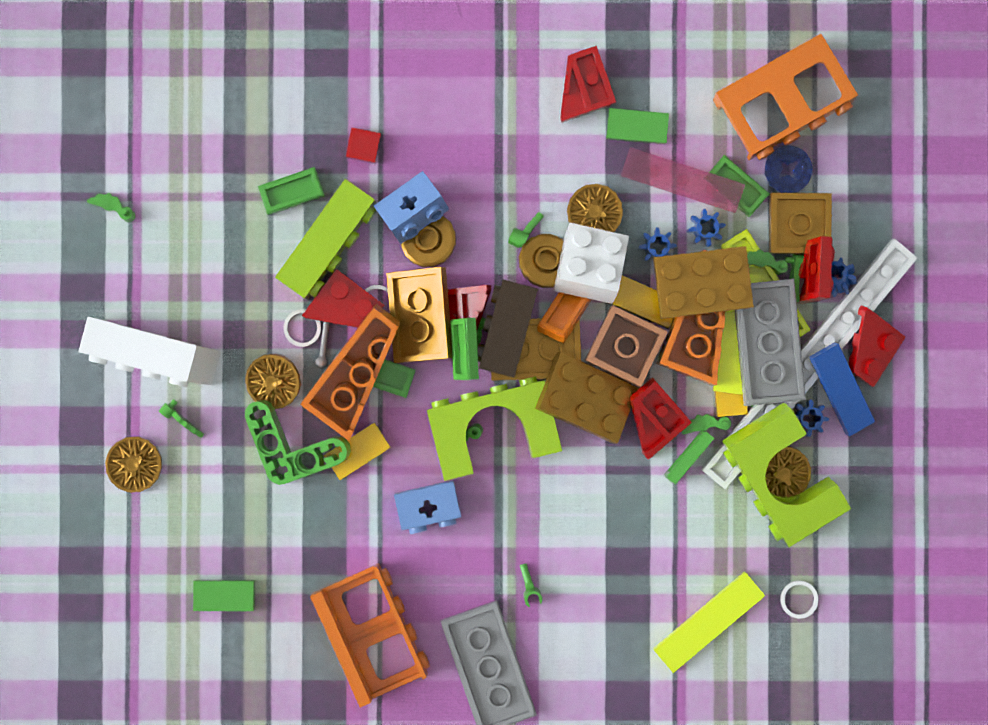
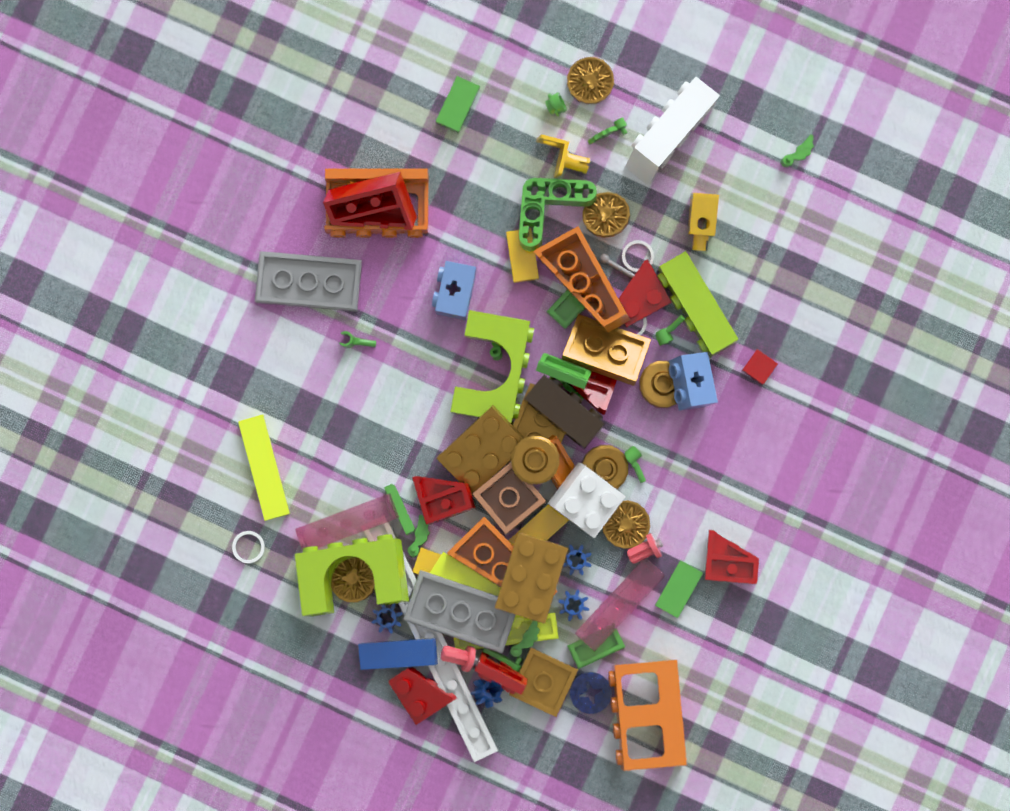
camera: 125 degrees right, 5 degrees down
bright green tile [258,167,325,215] -> none
none -> clear pink tile [295,494,399,551]
none -> red wedge [323,172,417,230]
none -> coral piece [440,645,478,672]
none -> pearl gold wheel [511,436,559,484]
none -> yellow bracket [536,134,590,178]
none -> bright green plate [545,92,567,117]
none -> coral piece [627,533,663,564]
none -> bright green hand [655,315,685,346]
none -> yellow torso [688,192,719,251]

